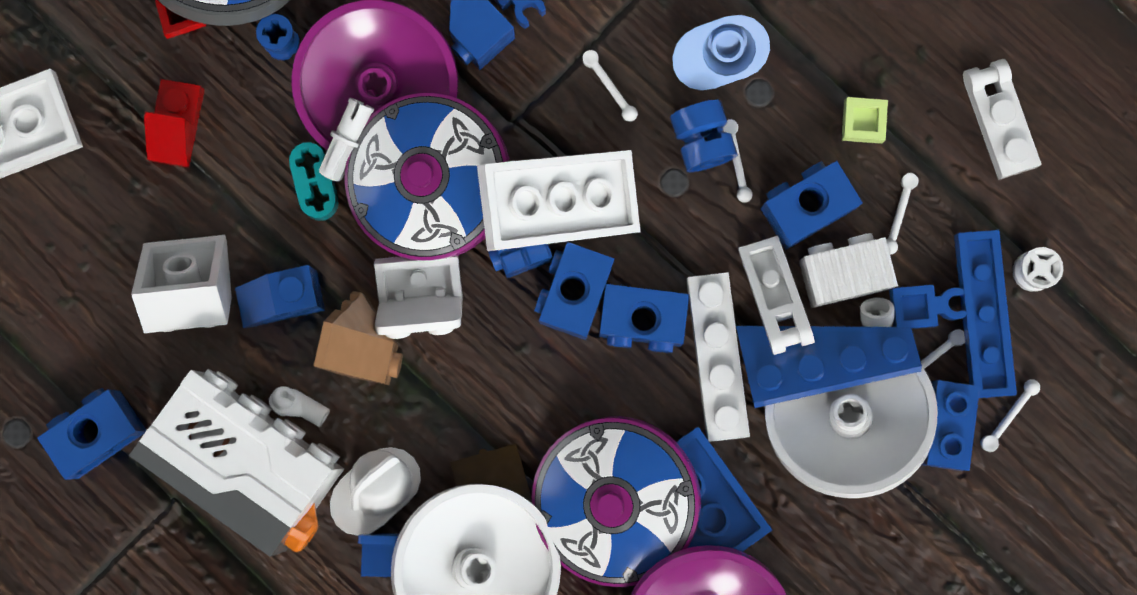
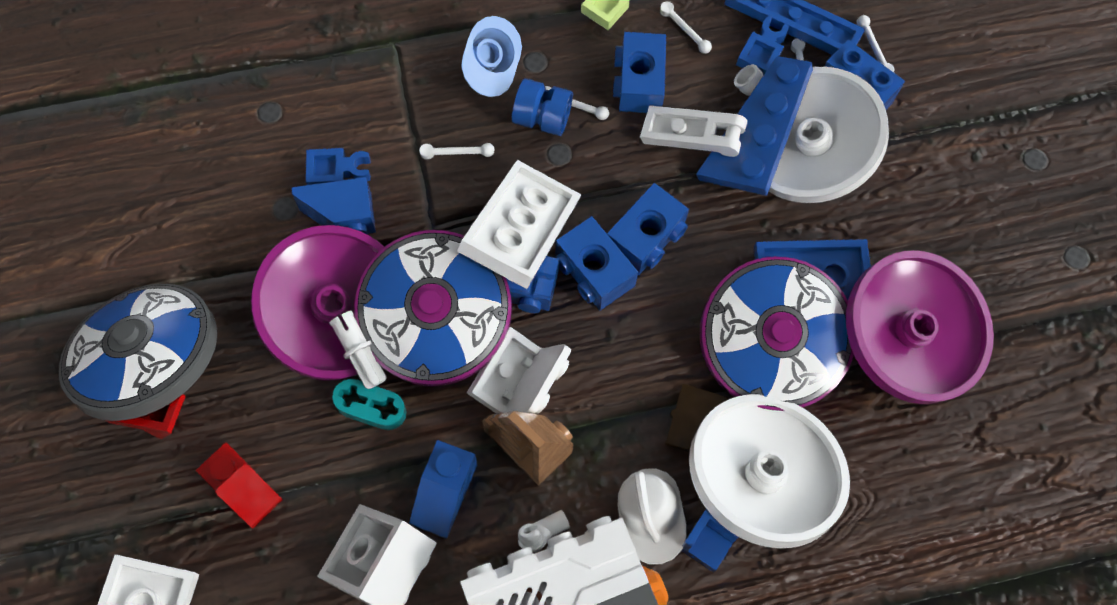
camera: 60 degrees left, 15 degrees down
blue bush [256,14,300,60] -> none
white plate [686,272,750,442] -> none
white brick [799,233,898,308] -> none

